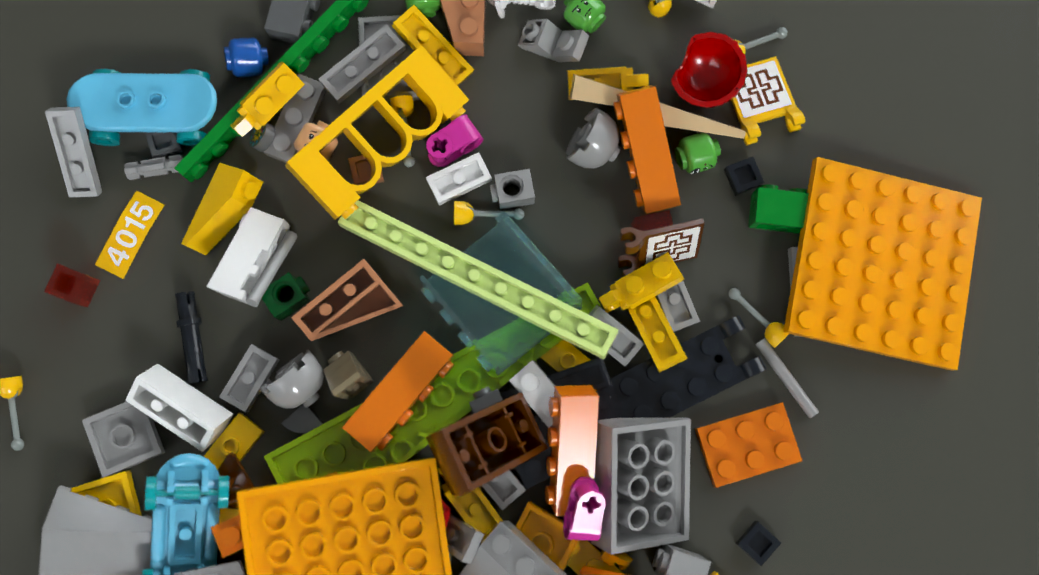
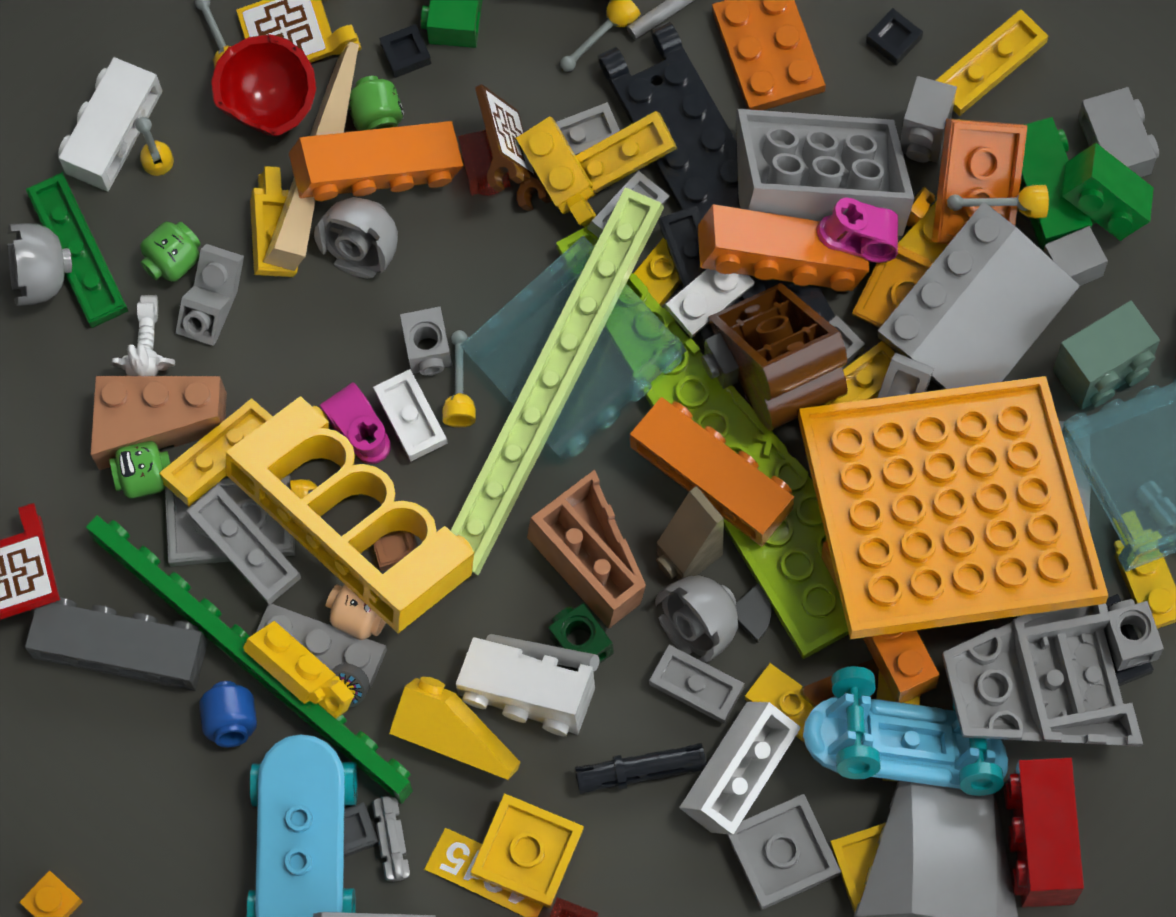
camera: 80 degrees left, 10 degrees down
none -> yellow plate [470,793,584,908]

